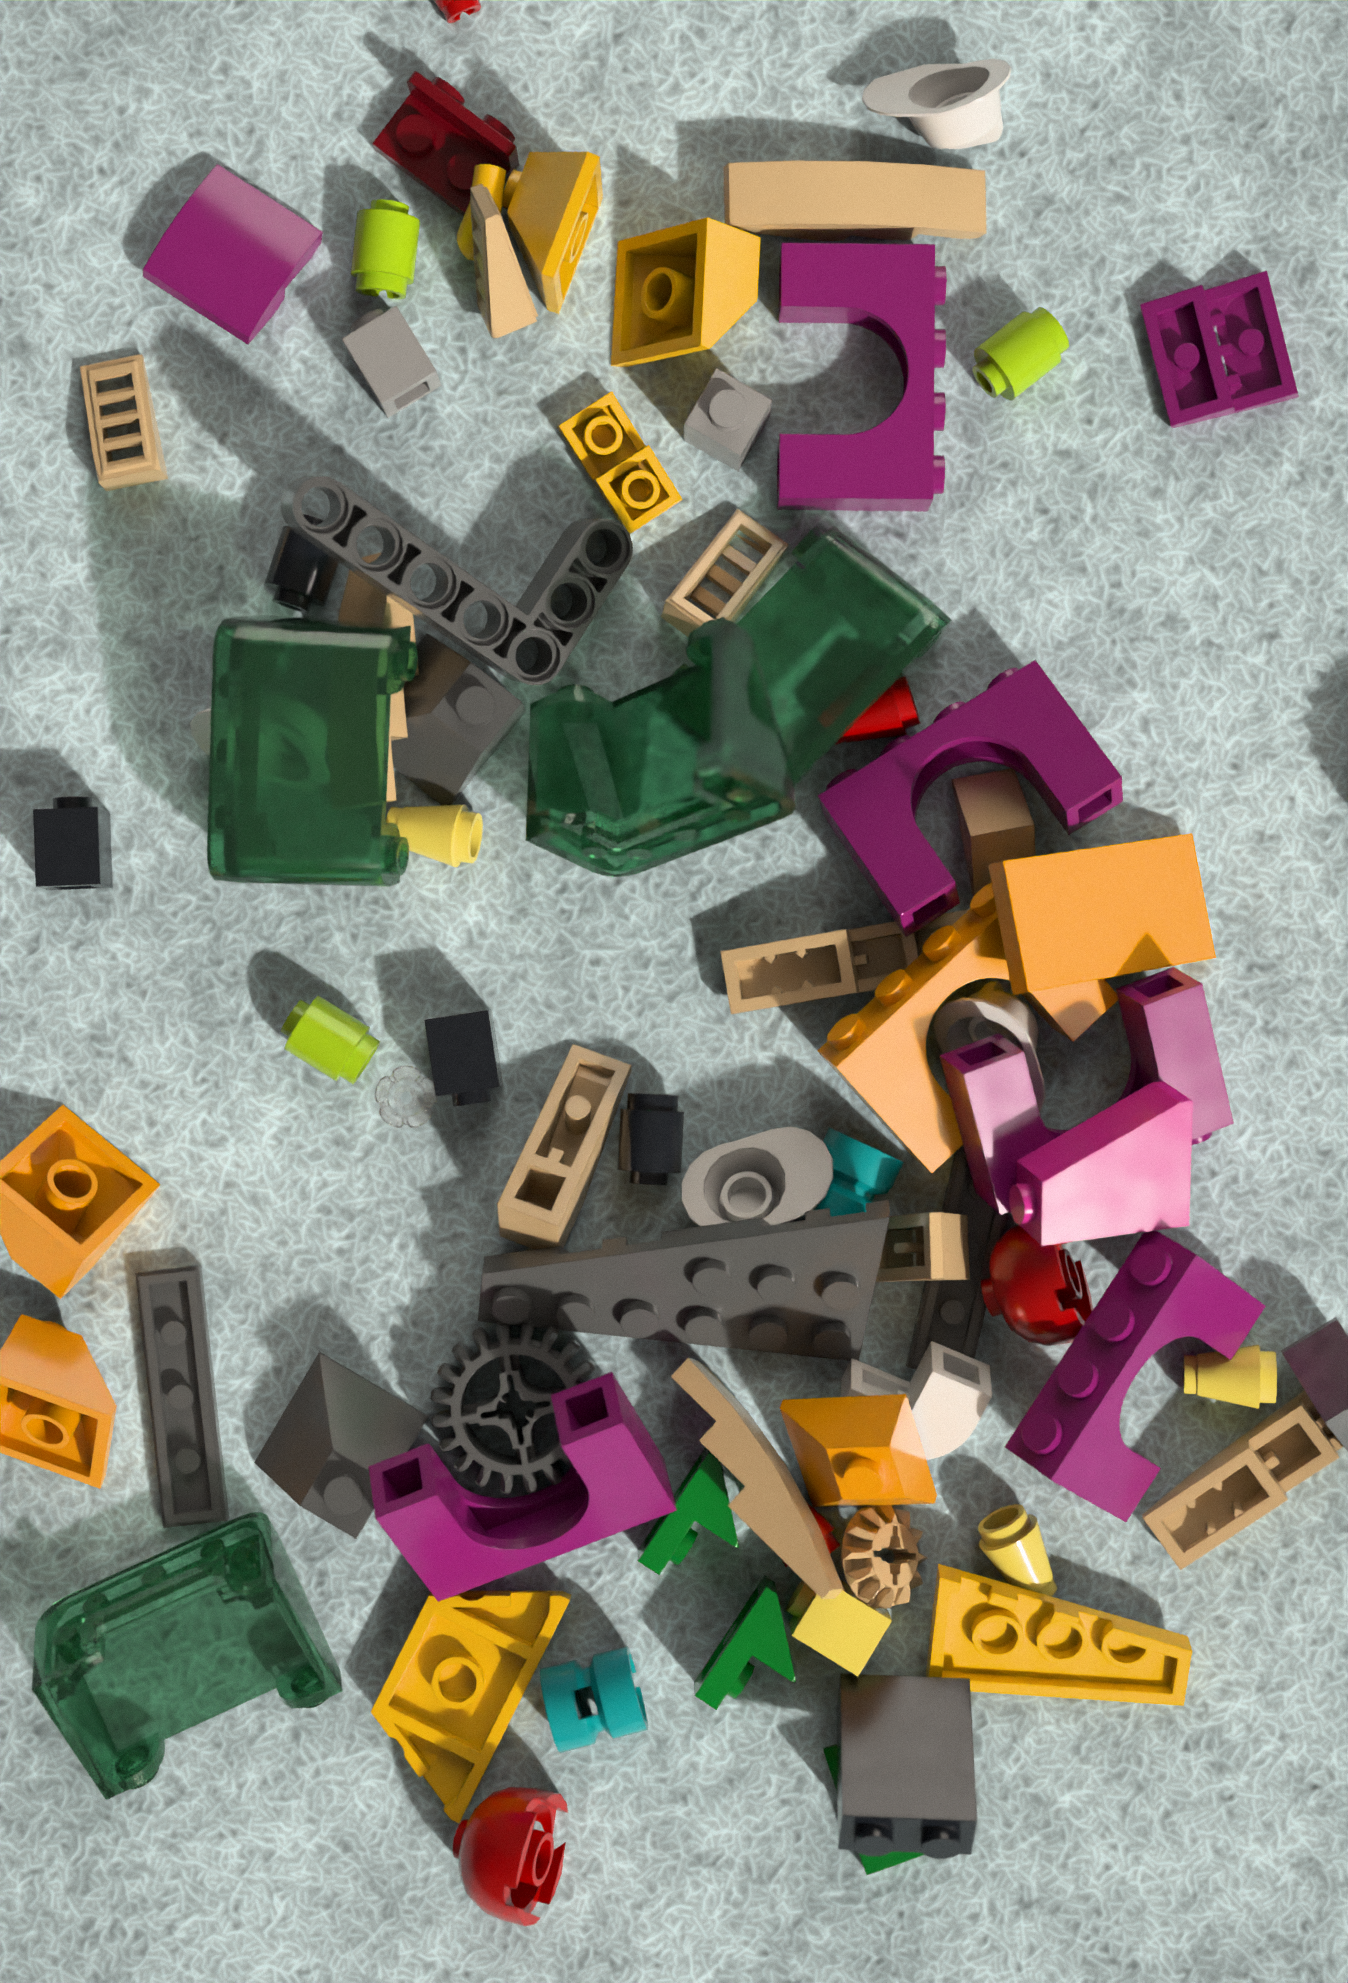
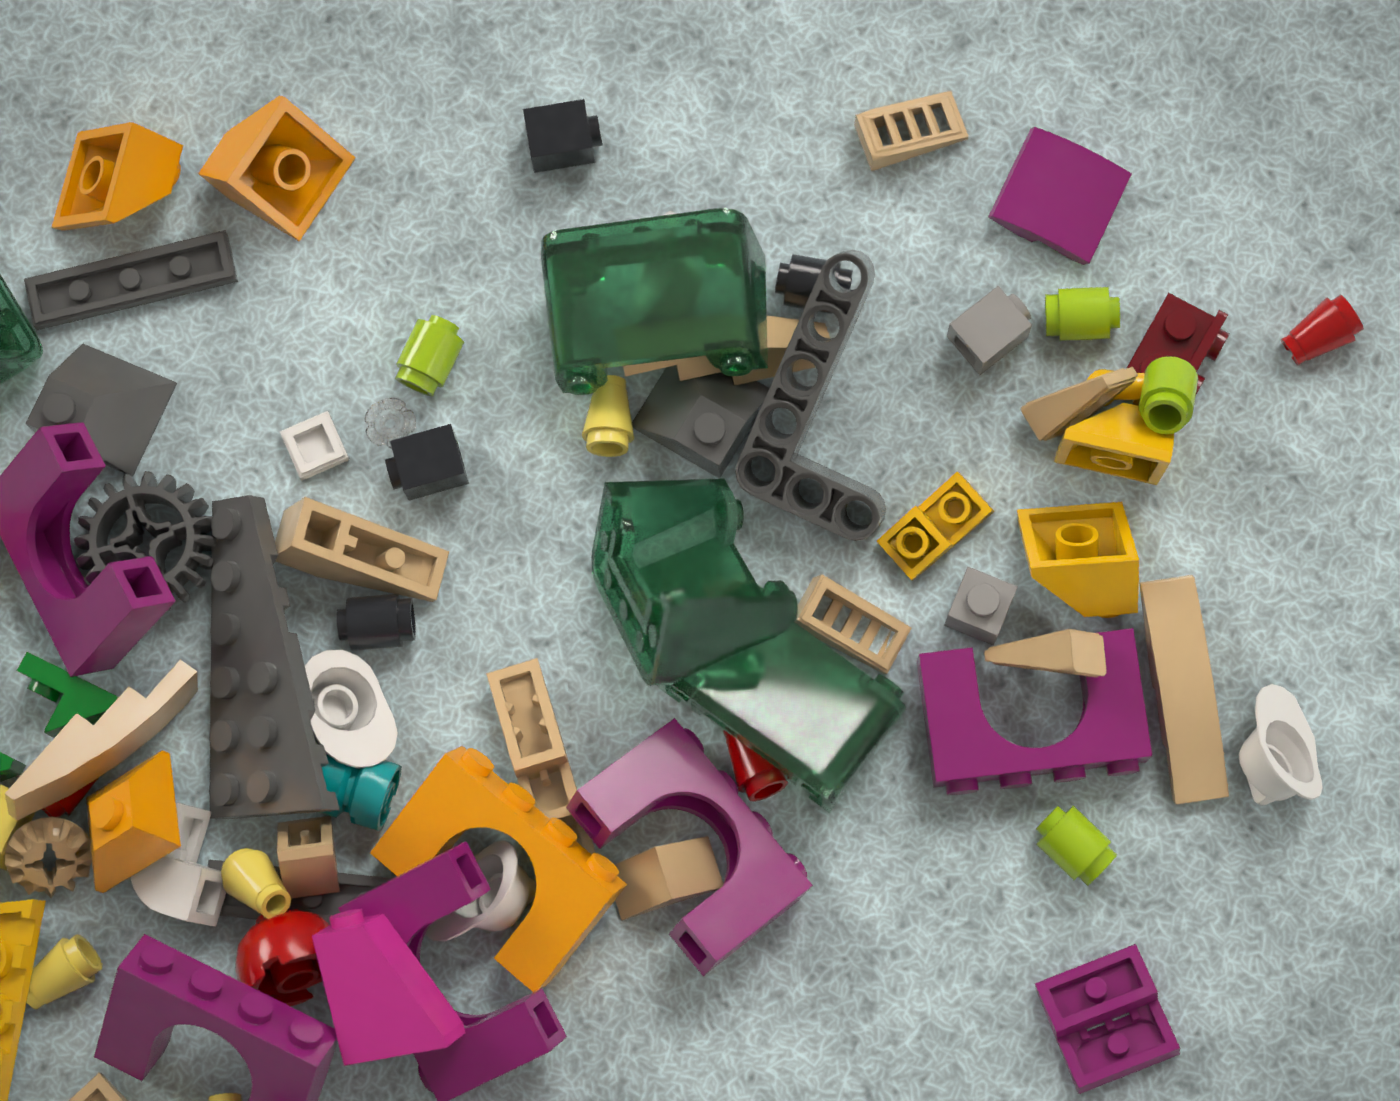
camera: 90 degrees right, 10 degrees down
light orange tile [988,833,1216,995] -> none
none -> light yellow cone [221,848,291,919]
none -> white tile [280,411,350,481]
none -> tan slope [984,629,1106,677]
none -> lime brick [1139,356,1198,434]

